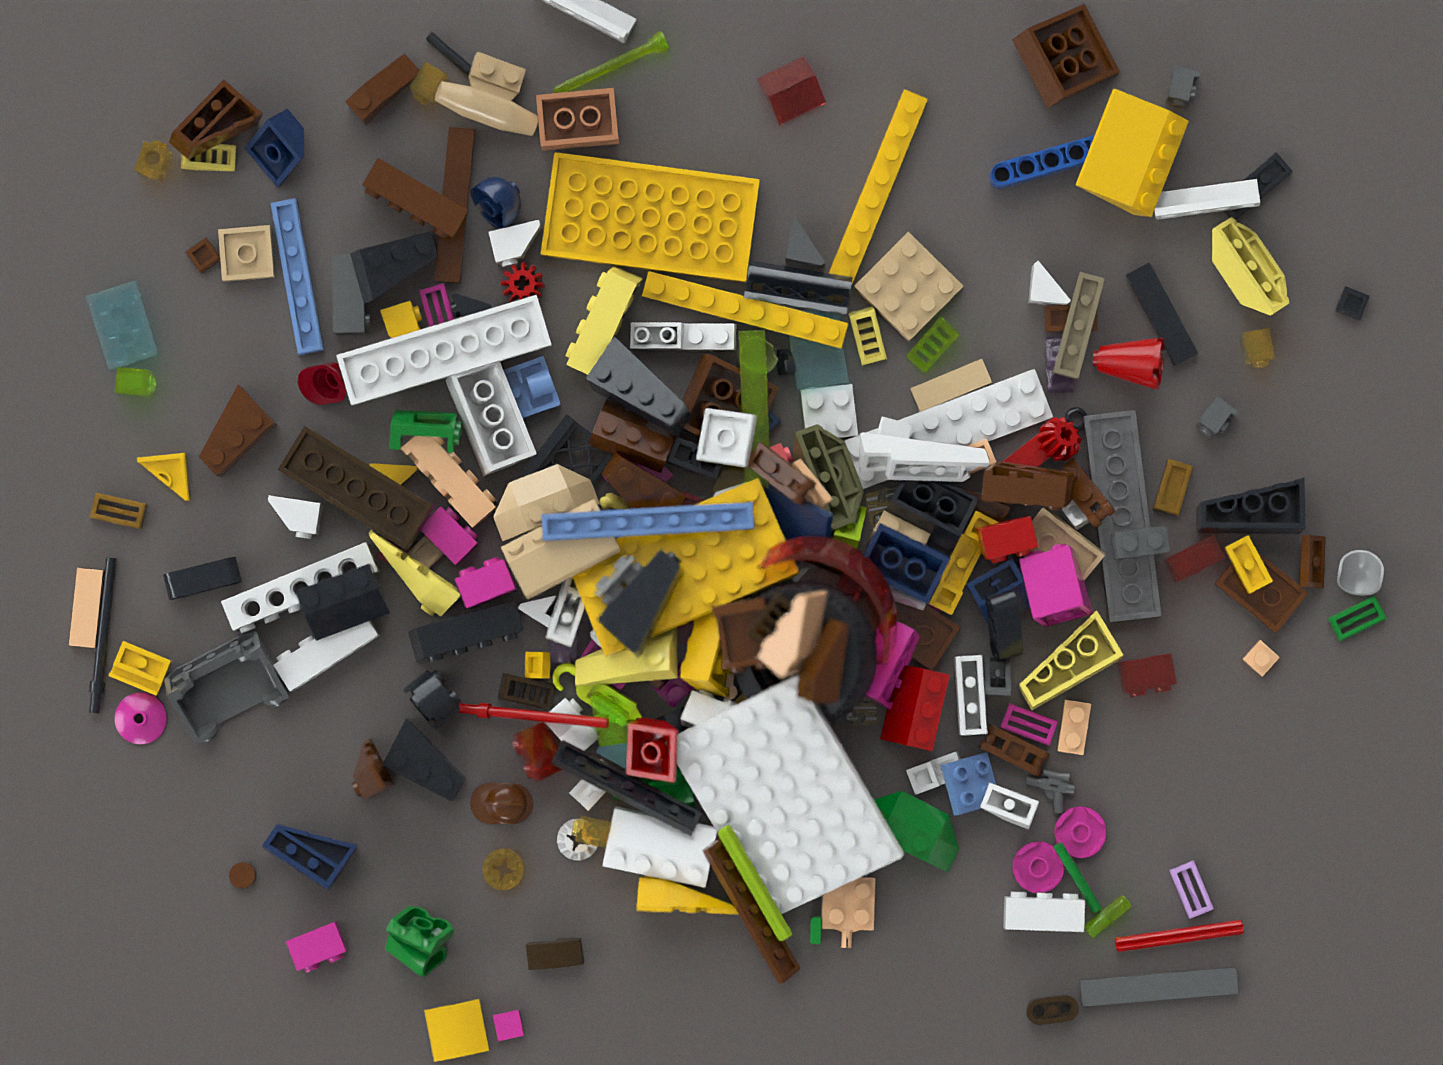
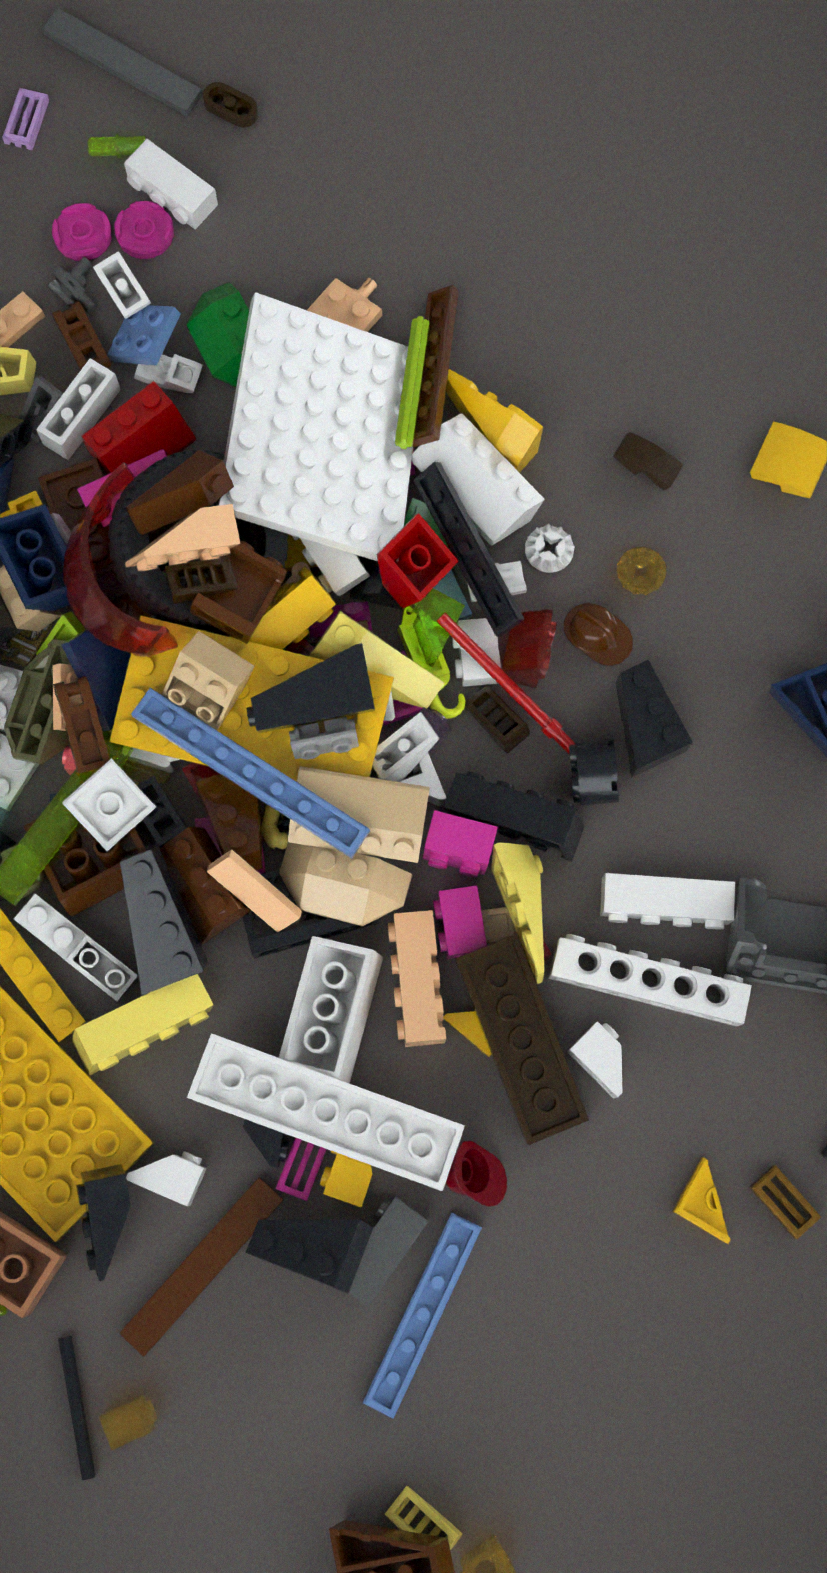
camera: 150 degrees left, 10 degrees down
clear light blue plate [85,281,160,371] -> none
clear neon green brick [114,367,156,398] -> none
black beam [163,557,242,600] -> none
reddish brown tile [185,237,220,274] -> none
reddish brown wedge [199,385,277,477] -> none
tan plate [218,225,275,282] -> none
dark blue slope [245,109,304,187] -> none
black slope [295,563,390,641] -> none
reddish brown slope [345,53,421,125] -> none
reddish brown wedge [352,738,395,800] -> none
reddish brown wedge [362,158,469,239] -> none
green piece [385,905,455,978] -> none
green window [390,409,462,453] -> none
tan plate [435,52,538,136] -> none
dark blue cylinder [471,177,521,229] -> none
dark pink tile [493,1009,524,1041] -> none
red gear [500,262,545,303] -> none
medium blue plate [503,356,561,419] -> none
yellow plate [525,652,551,679] -> none
clear yellow brick [571,815,612,848] -> none
green tile [810,916,821,944] -> none
dark pink tile [1000,703,1058,746] -> none
green bar [1053,842,1102,913] -> none
red axle [1115,920,1244,952] -> none
none -> black slope [76,1164,130,1281]
none -> tan slope [162,631,255,730]
none -> light nougat tile [207,849,302,932]

